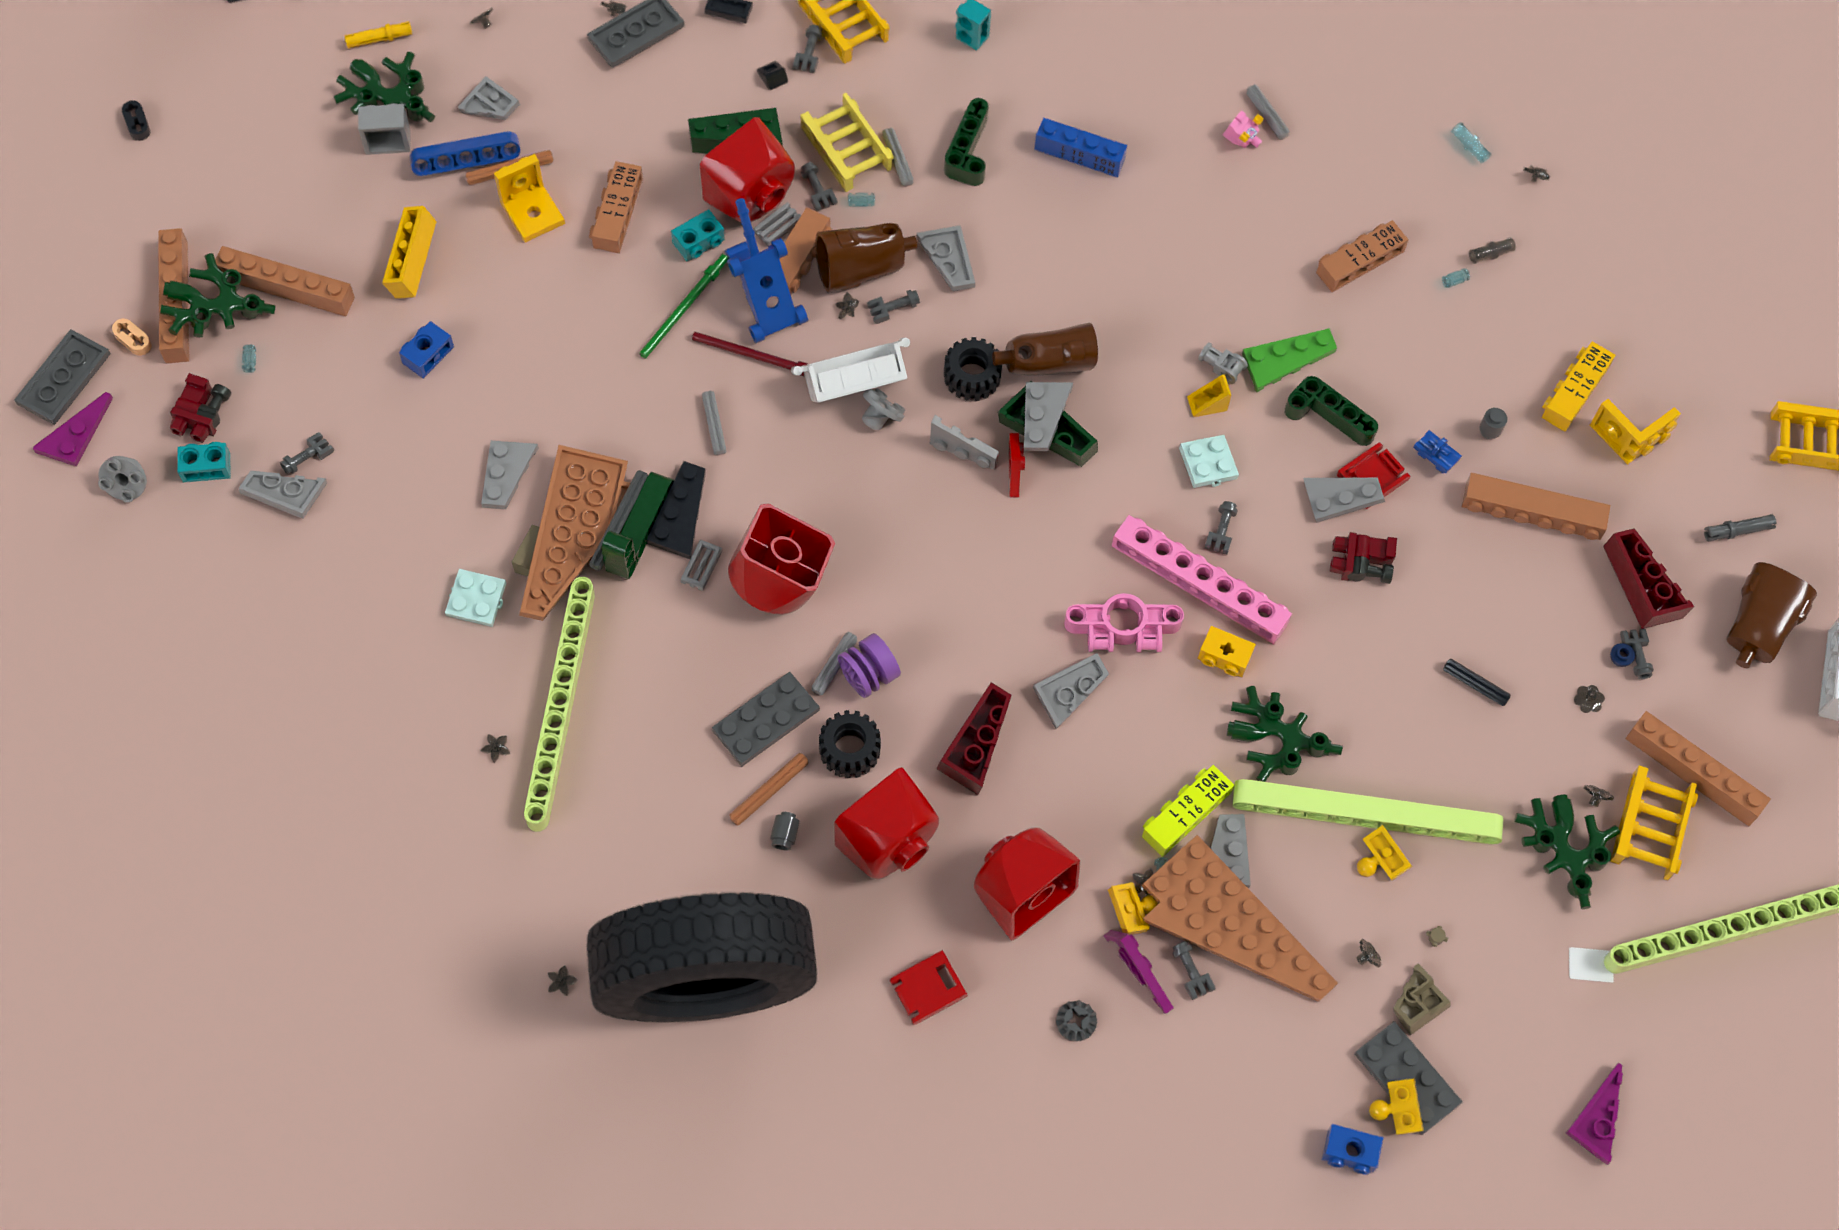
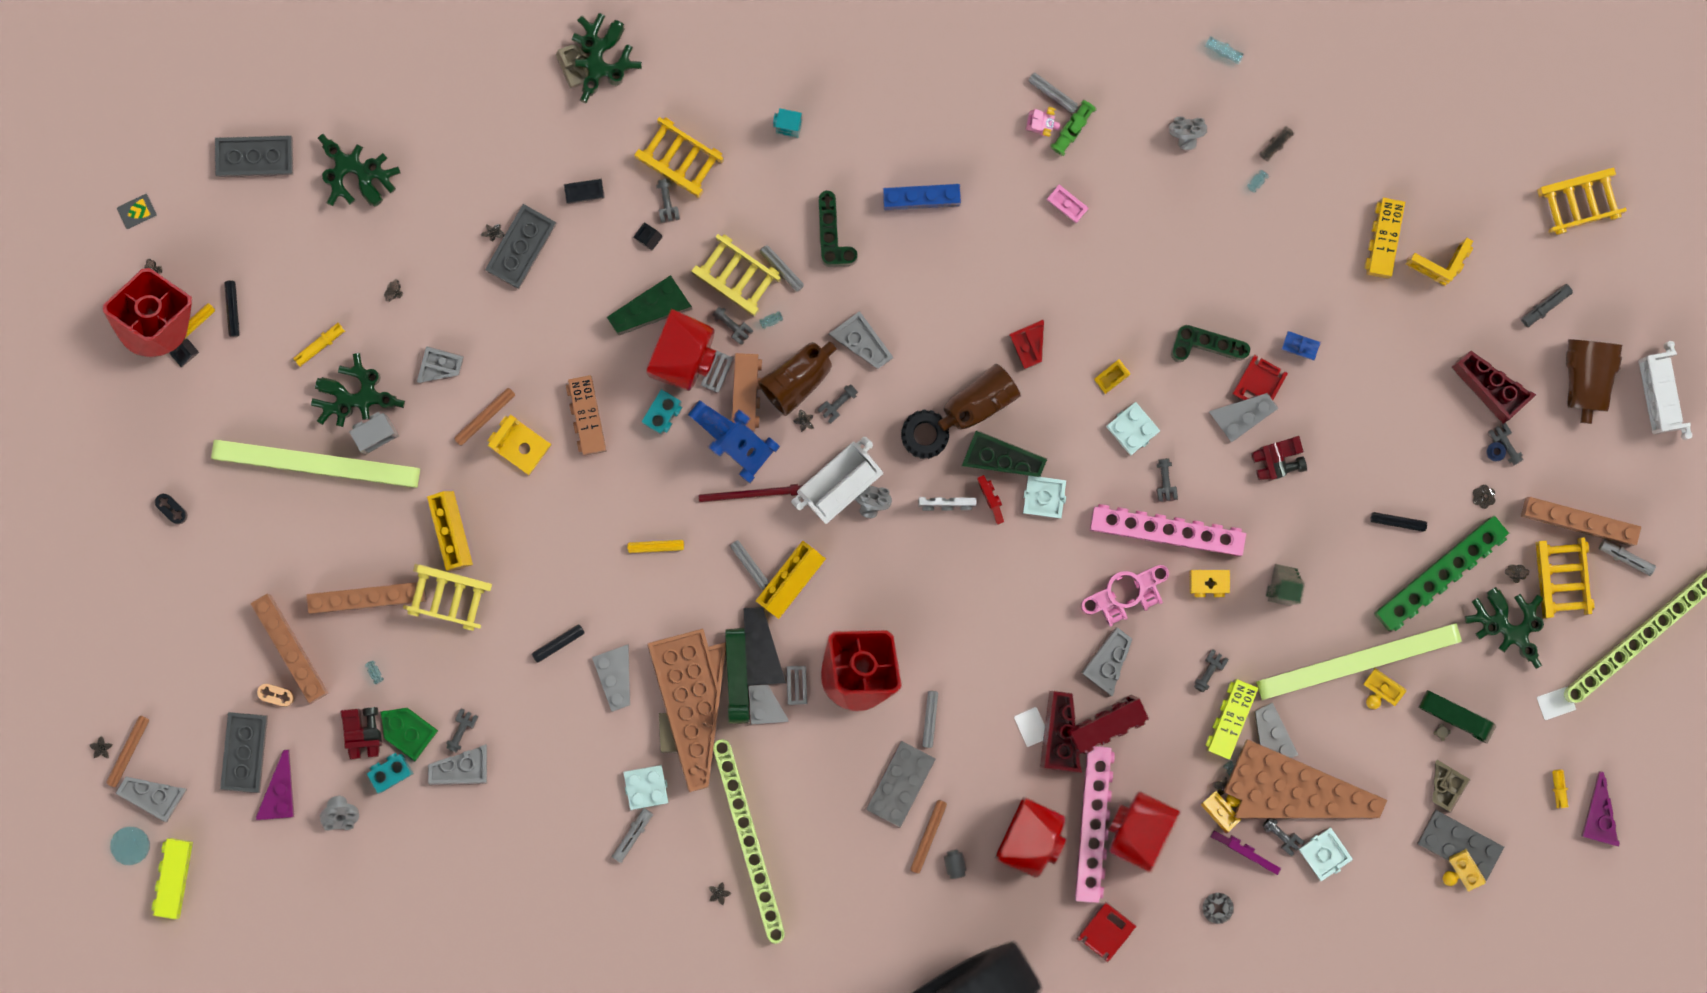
camera: 25 degrees left, 20 degrees up
dark green plant [160,253,276,338] -> none
blue brick [399,321,454,379] -> none
blue beam [410,131,521,176] -> none
dark grey axle [589,470,648,571] -> none
green bar [639,254,729,359] -> none
black tyre [819,710,881,778] -> none
medium lavender wheel [838,633,901,698] -> none
light grey wing [1024,382,1073,451] -> none
light grey connector [1198,342,1248,384] -> none
dark green plant [1227,686,1343,782] -> none
bright green wing [1242,328,1337,392] -> none
nougat brick [1316,220,1409,292] -> none
blue brick [1322,1124,1383,1175] -> none
clear smoke plant [1356,939,1381,968] -> none
nougat brick [1462,472,1611,540] -> none
dark grey brick [1479,408,1508,439] -> none
clear smoke plant [1524,165,1550,182] -> none
none -> yellowish green beam [211,440,420,488]
none -> green tile [380,707,438,761]
none -> light yellow fence [403,564,492,631]
none -> black axle [532,625,585,662]
none -> light grey pin [612,808,654,863]
none -> yellow axle [627,540,684,553]
none -> light grey wing [749,685,788,724]
none -> yellow brick [755,540,826,619]
none -> red wing [1009,320,1044,370]
none -> white sticker [1014,707,1045,747]
none -> light aqua plate [1023,476,1067,519]
none -> bright pink plate [1047,185,1089,224]
none -> bright green piece [1050,100,1097,156]
none -> dark red wedge [1067,695,1149,754]
none -> bright pink brick [1075,746,1115,903]
none -> light grey plate [1169,117,1207,150]
none -> dark grey hinge [1194,649,1229,693]
none -> wedge [1266,564,1304,606]
none -> light aqua plate [1299,827,1353,881]
none -> green brick [1374,515,1509,631]
none -> dark green beam [1418,690,1496,744]
none -> yellow axle [1552,769,1569,808]
none -> light grey pin [1599,539,1656,576]

